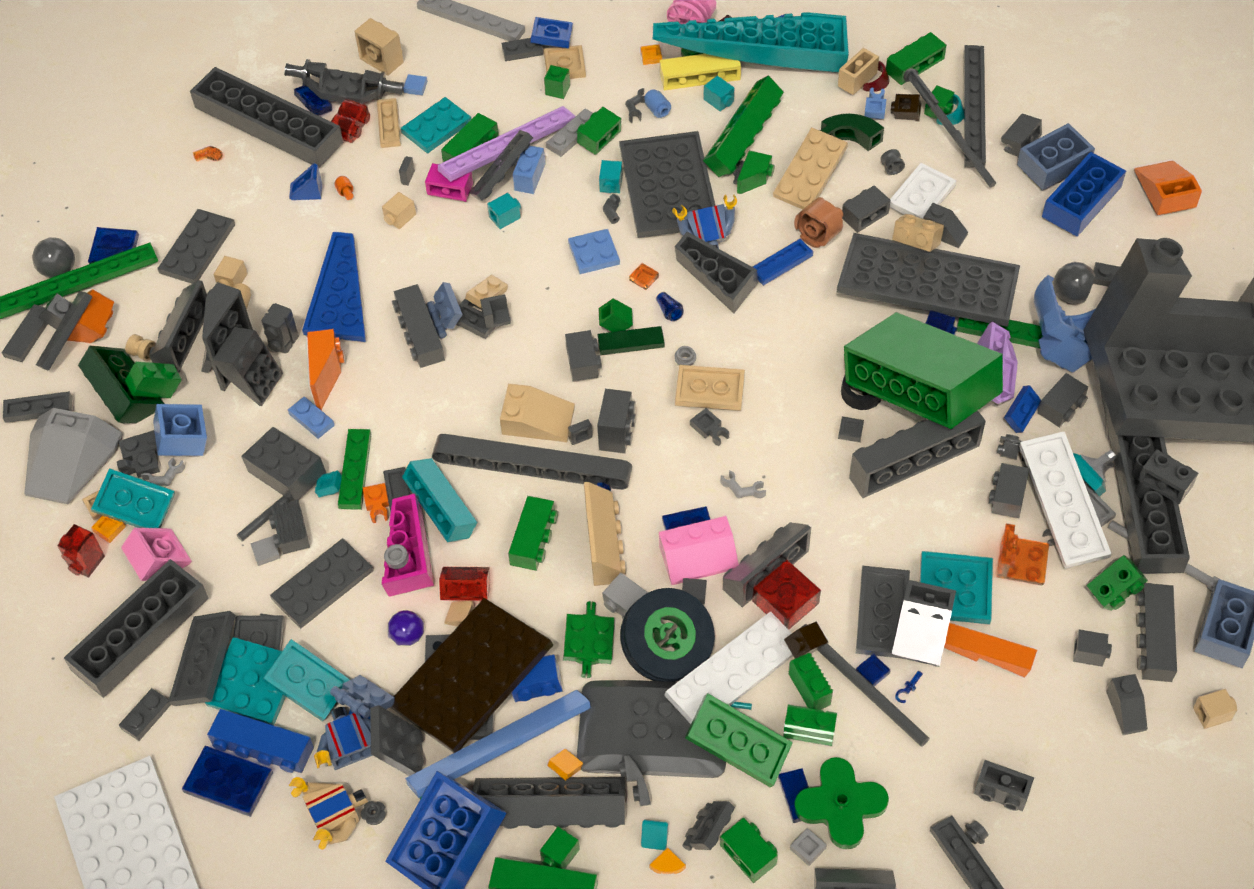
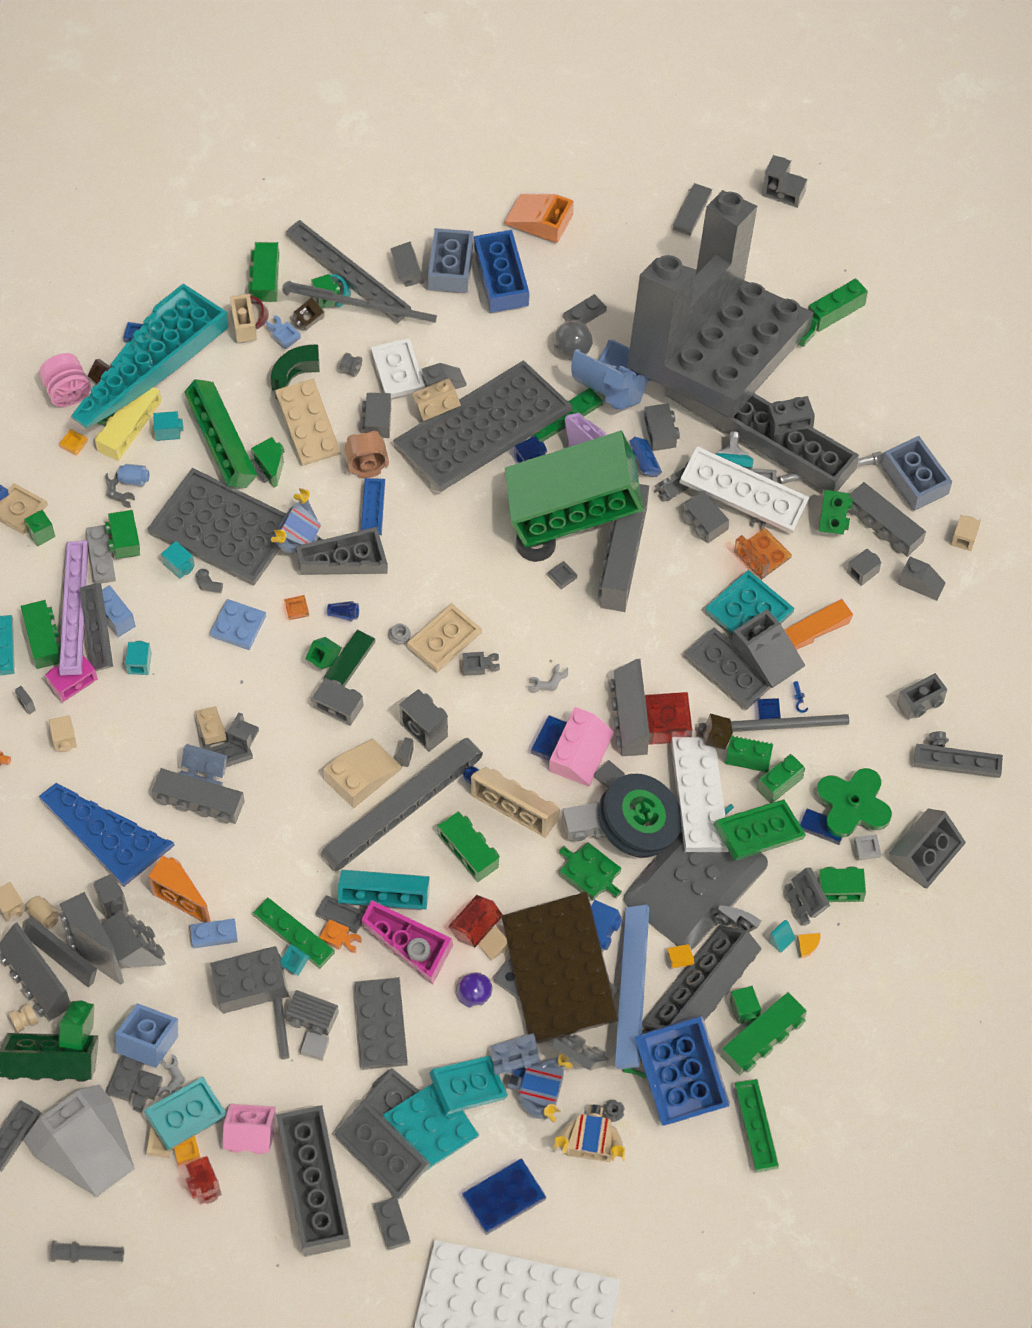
camera: 55 degrees left, 5 degrees up
blue brick [207,709,314,773] -> none

